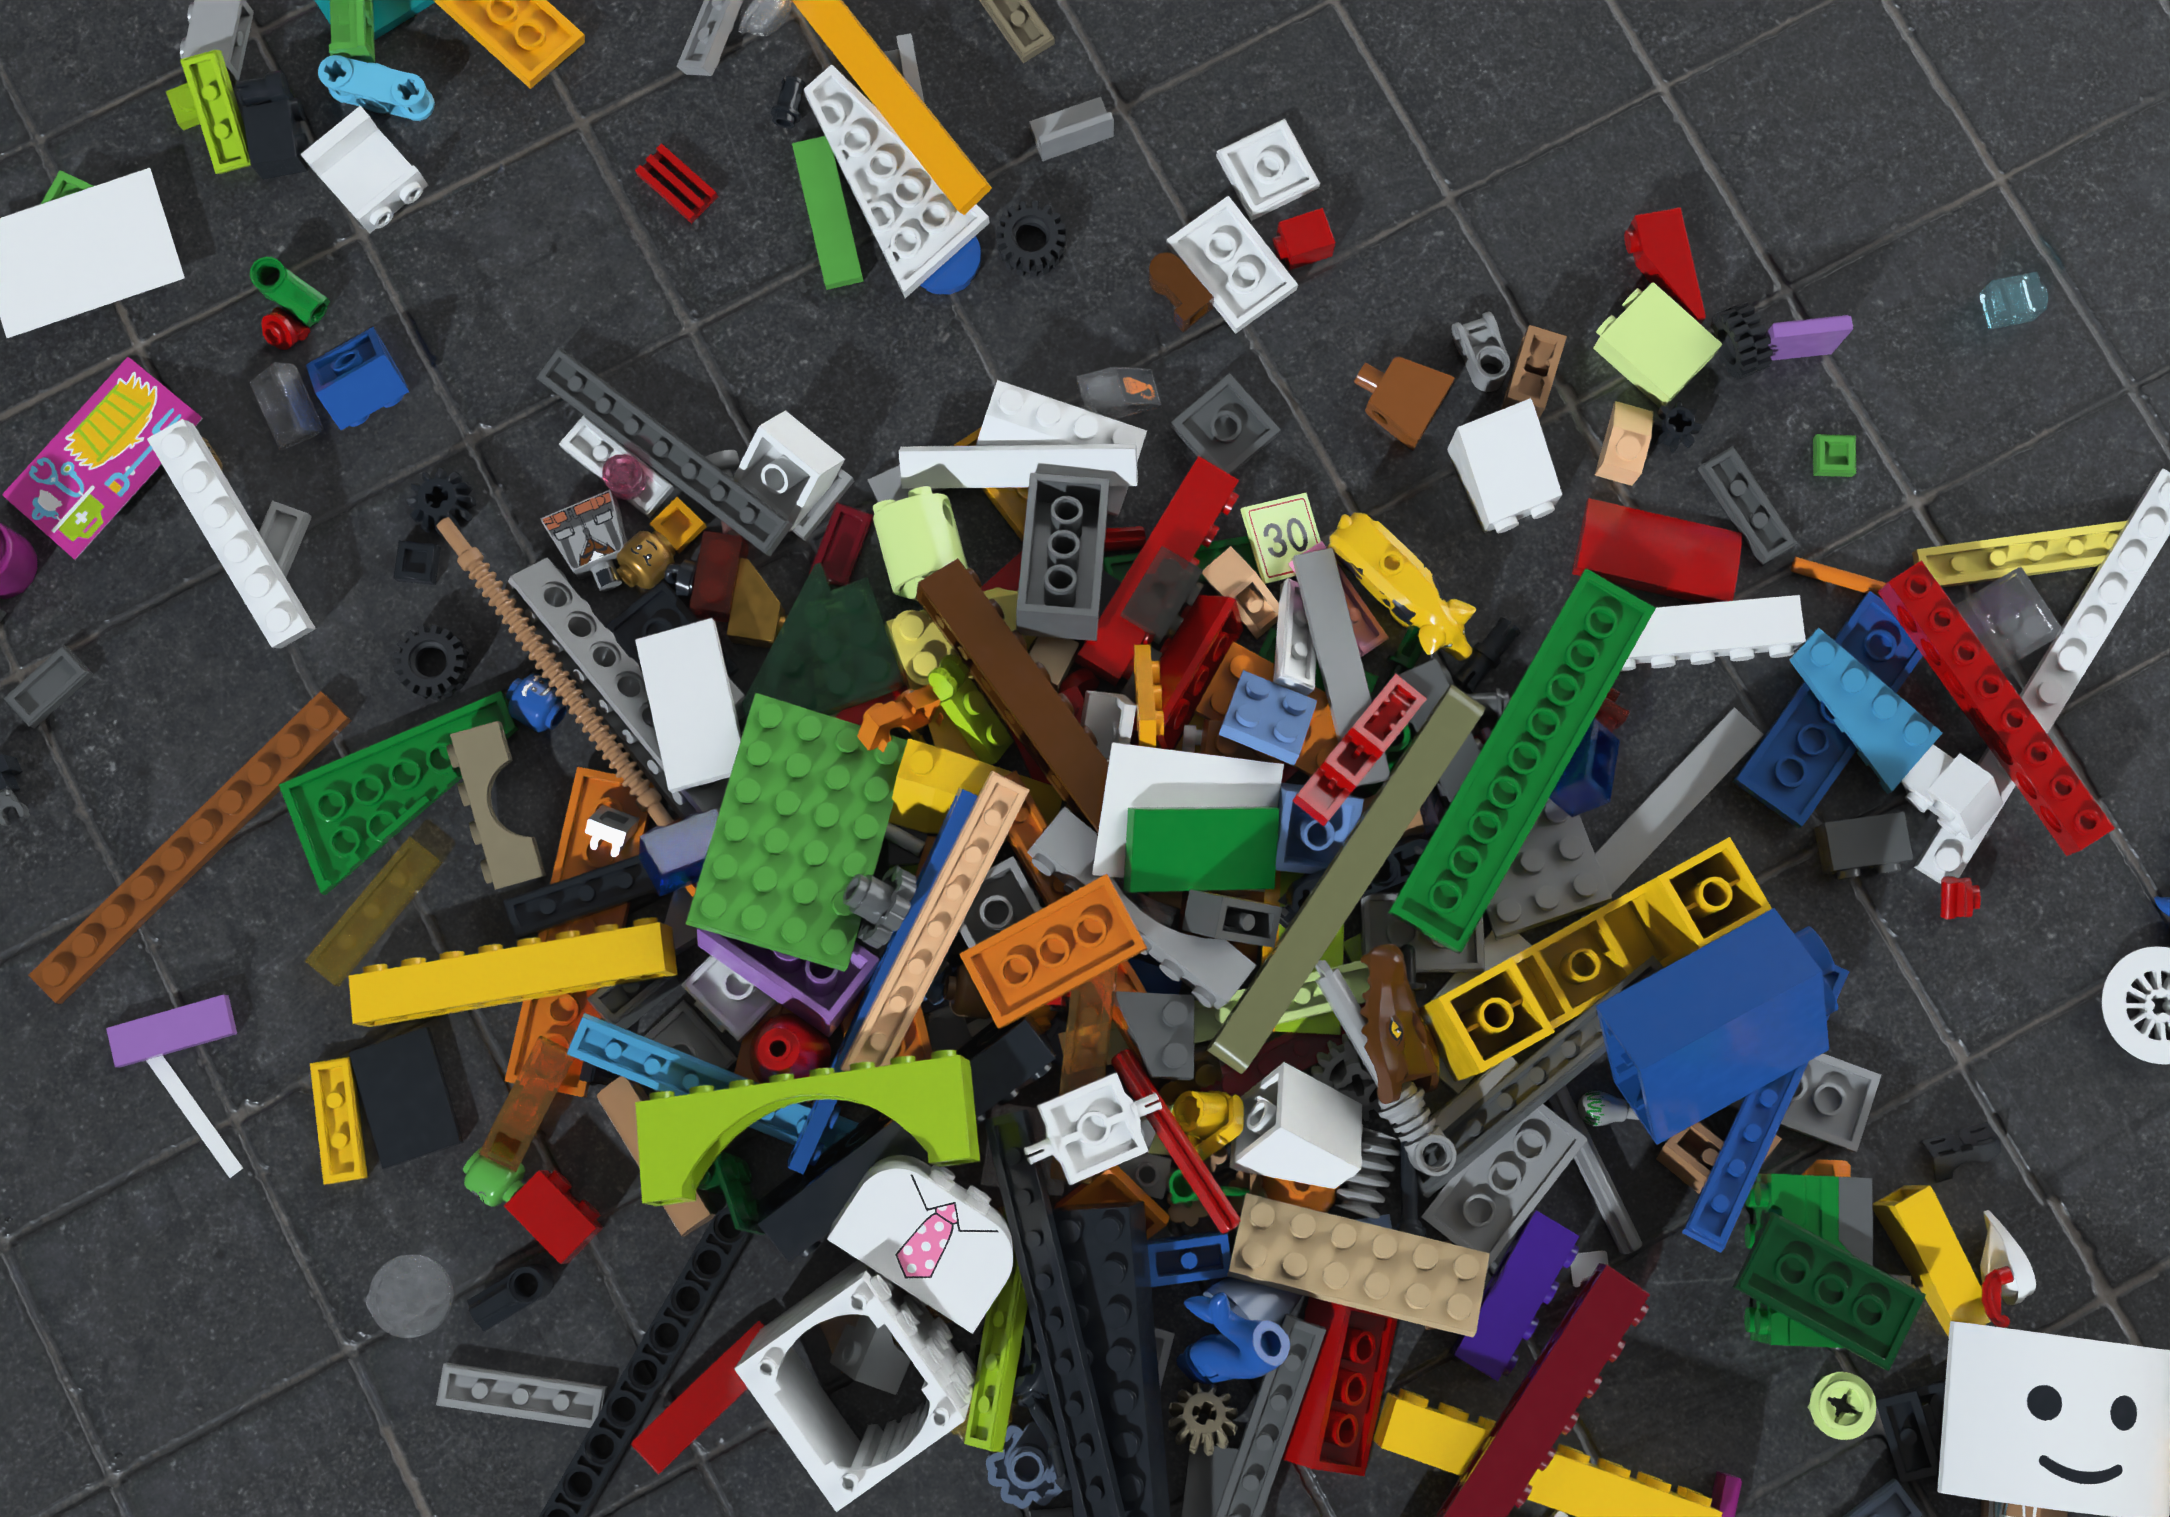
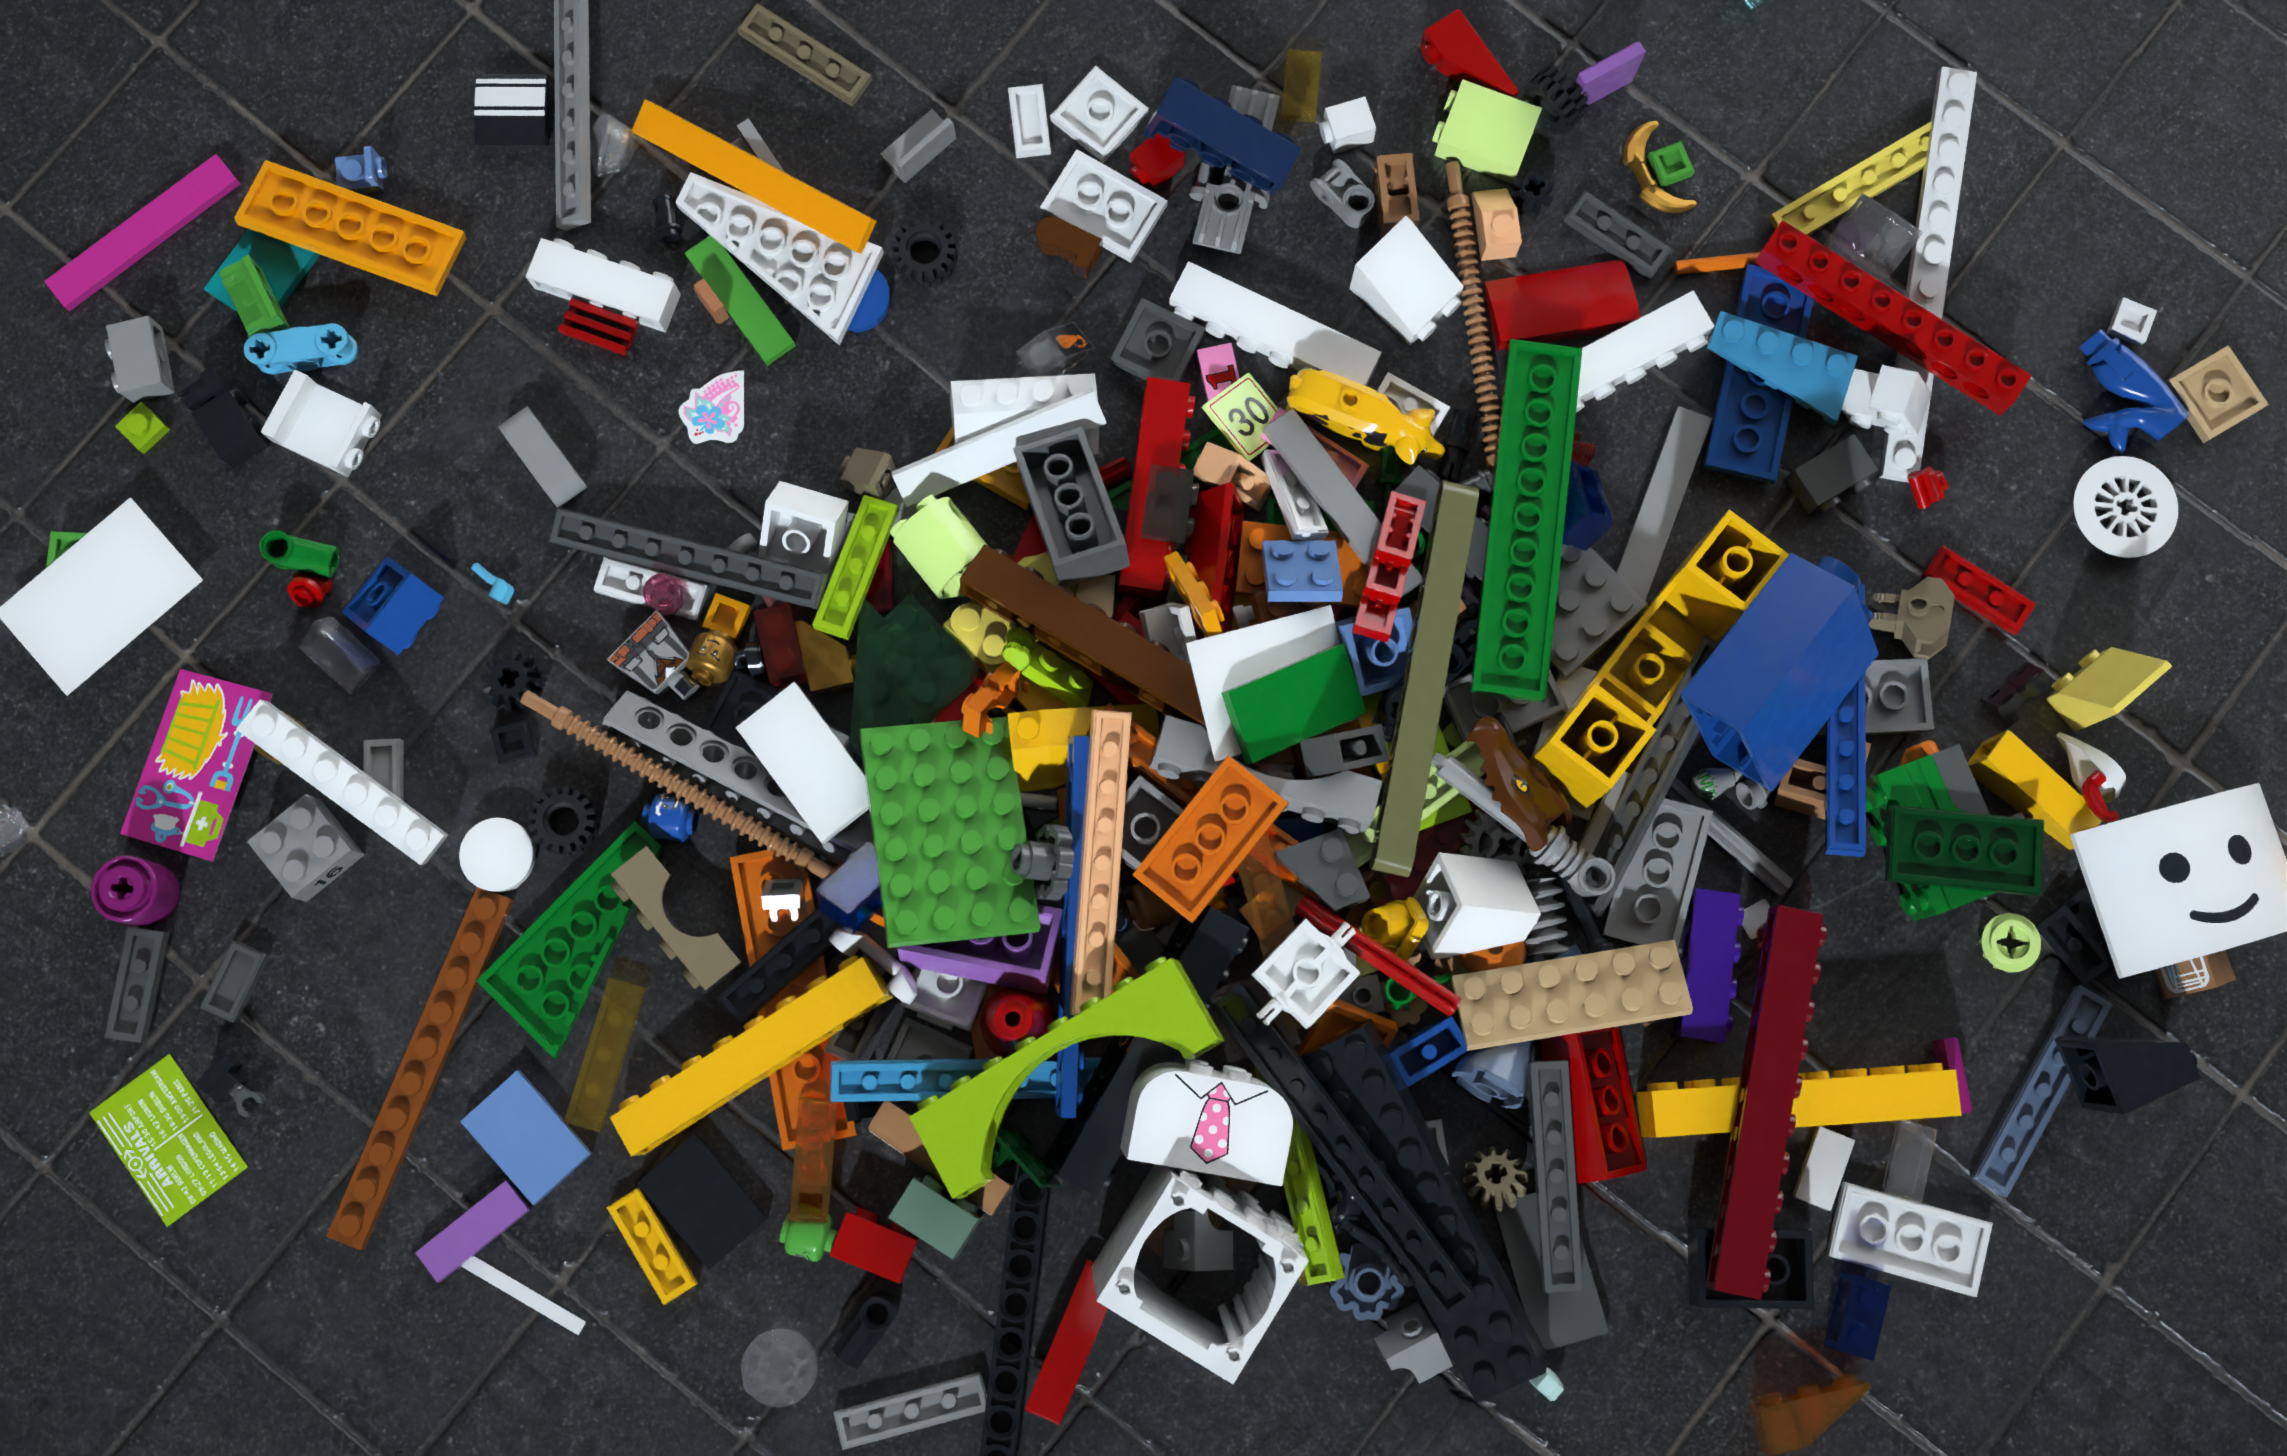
camera: 25 degrees left, 0 degrees up
lime tile [180,50,251,174] -> none
blue piece [1177,1292,1290,1384] -> none
dark orange torso [1354,357,1455,451] -> none
none -> light grey brick [247,794,365,902]
none -> white tile [459,818,537,892]
none -> medium blue tile [460,1070,593,1205]
none -> medium azure hand [471,563,514,605]
none -> light grey beam [498,406,588,508]
none -> white brick [526,238,681,333]
none -> sticker [678,370,744,444]
none -> nougat tile [693,278,730,324]
none -> lime plate [812,495,900,640]
none -> white bar [829,929,918,1004]
none -> dark tan slope [839,447,897,501]
none -> sand green brick [888,1174,983,1259]
none -> white tile [1008,84,1051,158]
none -> dark blue wedge [1142,77,1301,195]
none -> white brick [1169,261,1382,386]
none -> light grey piece [1189,85,1280,254]
none -> bright pink tile [1196,343,1240,402]
none -> clear yellow tile [1281,49,1322,122]
none -> white brick [1319,96,1376,154]
none -> white plate [1377,372,1450,437]
none -> medium nougat hose [1445,161,1501,478]
none -> pearl gold piece [1622,121,1697,213]
none -> light grey plate [1736,777,1770,810]
none -> dark tan hinge [1868,577,1955,659]
none -> red tile [1921,545,2036,635]
none -> light yellow slope [2045,647,2172,732]

